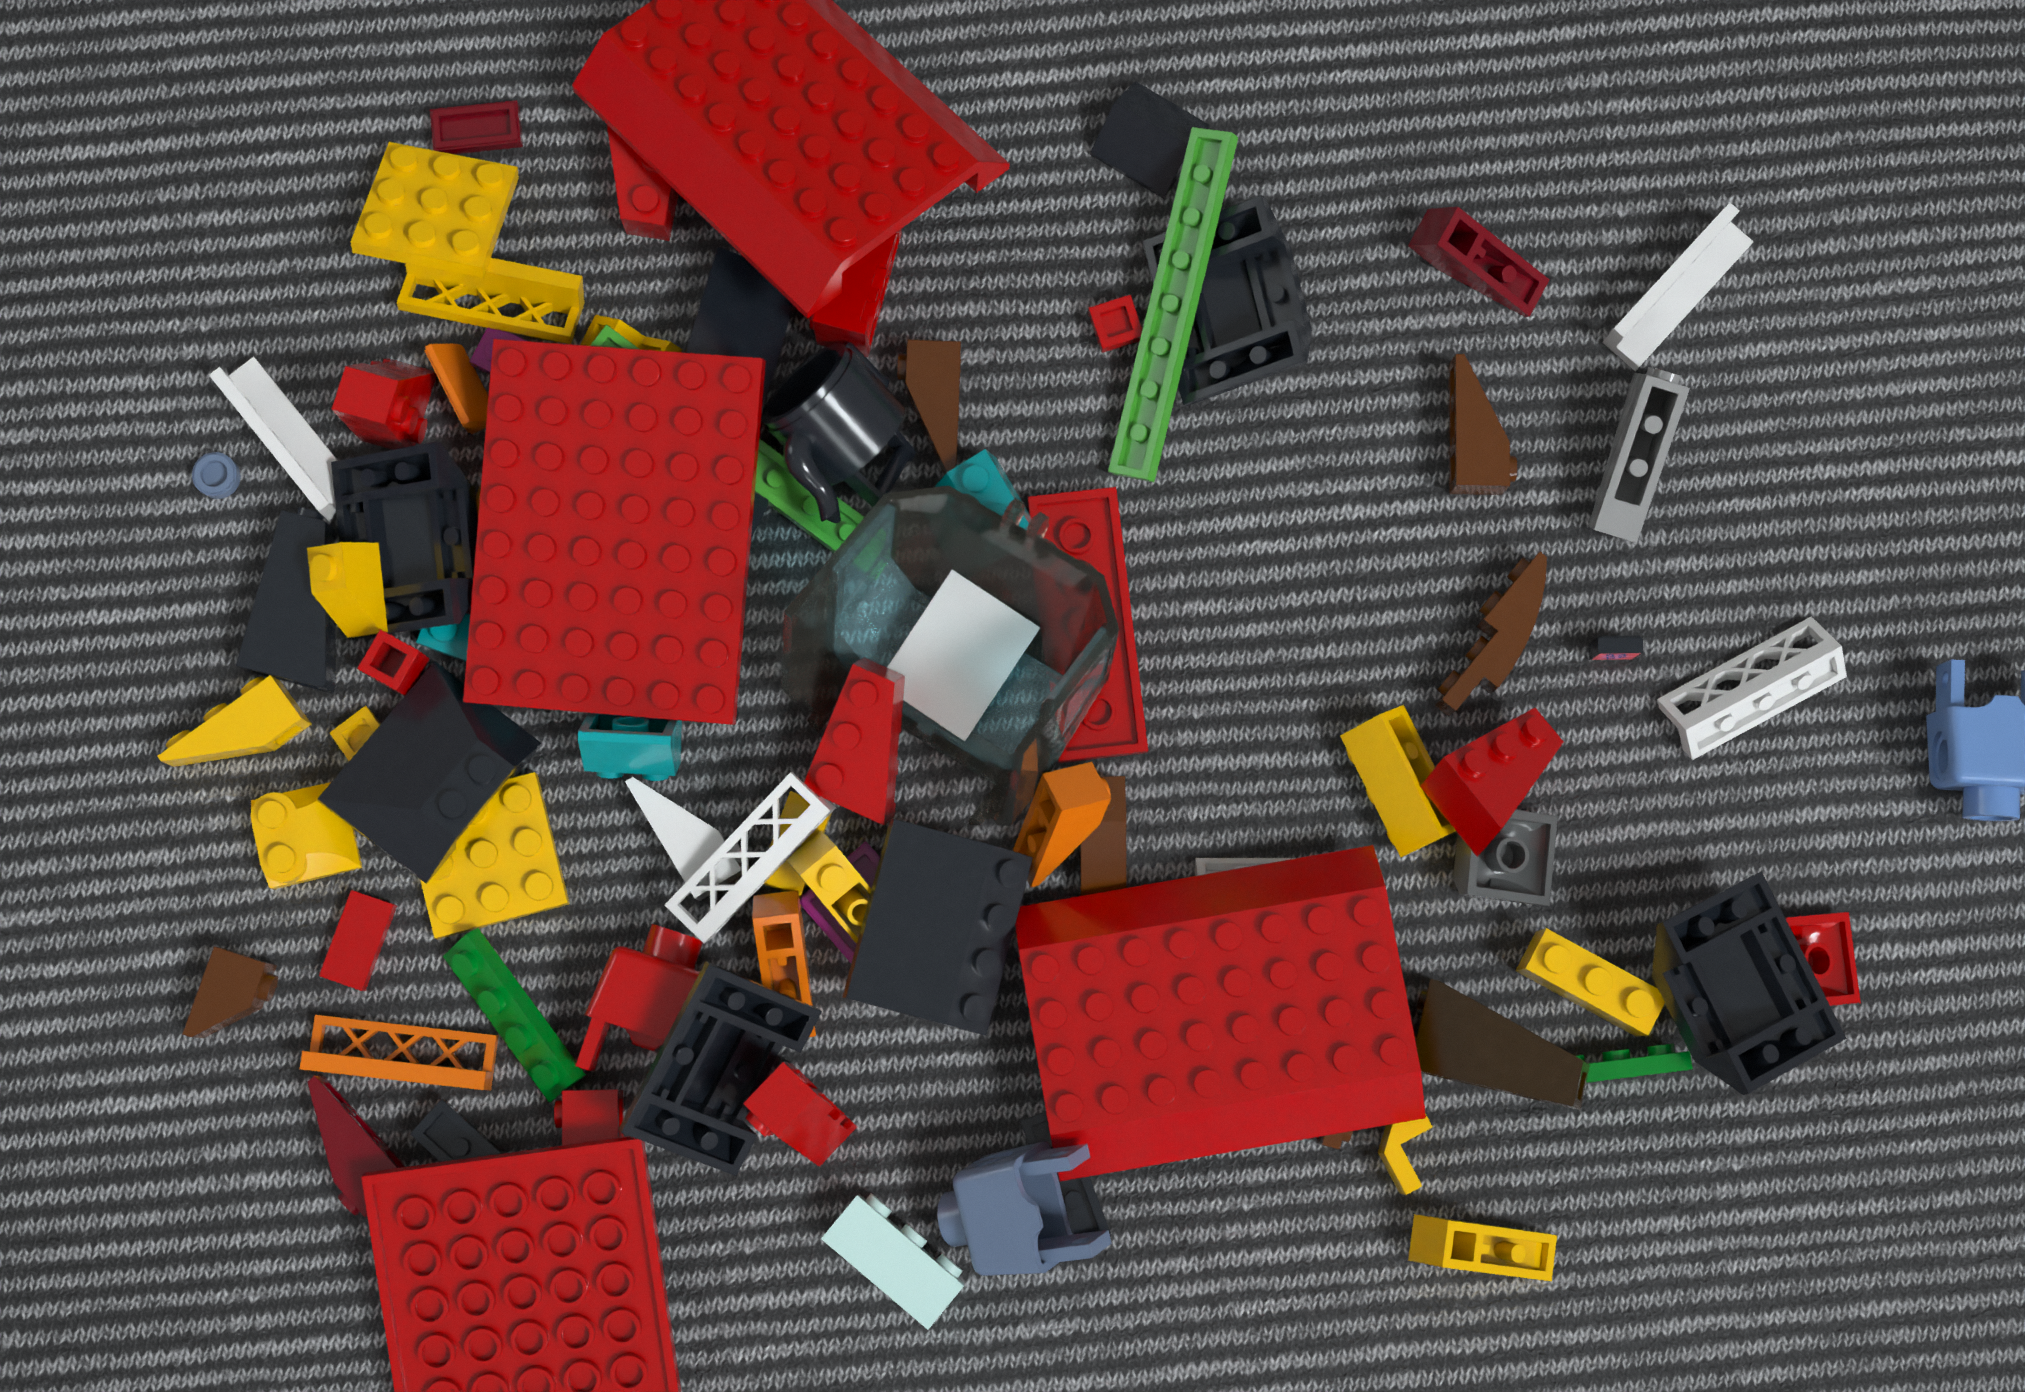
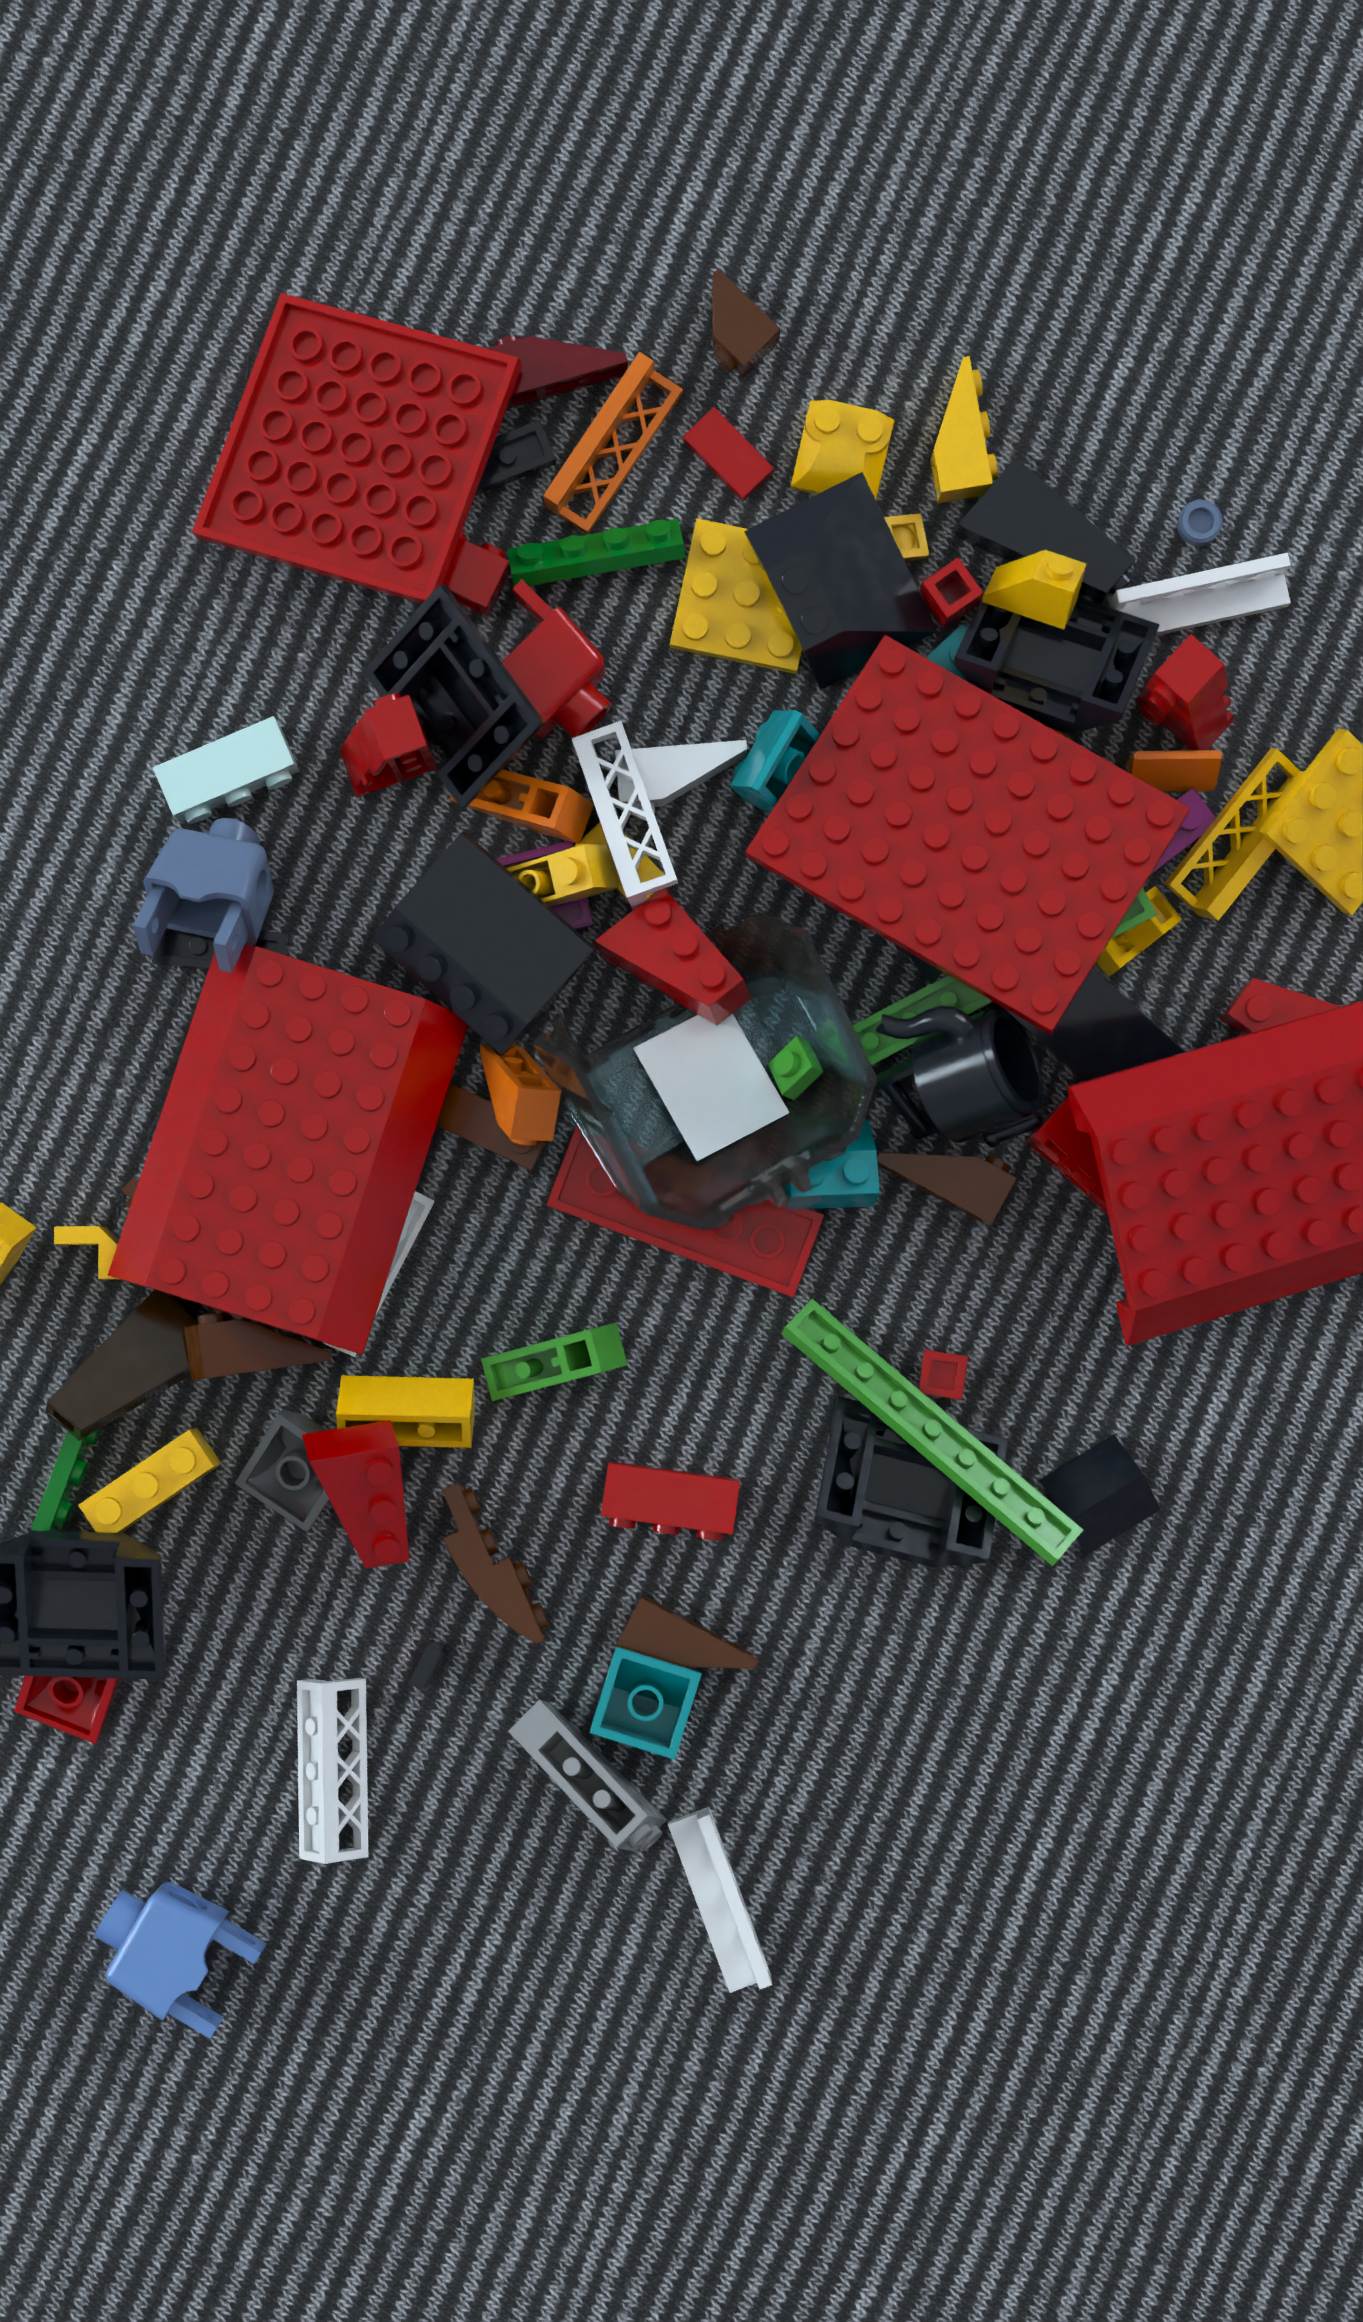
camera: 125 degrees right, 5 degrees up
dark red slope [1408,206,1550,317] -> none
none -> reddish brown slope [184,1313,332,1381]
none -> bright green slope [481,1323,628,1401]
none -> teal slope [589,1646,702,1760]
none -> red brick [601,1461,740,1541]
none -> bright green plate [767,1036,824,1100]

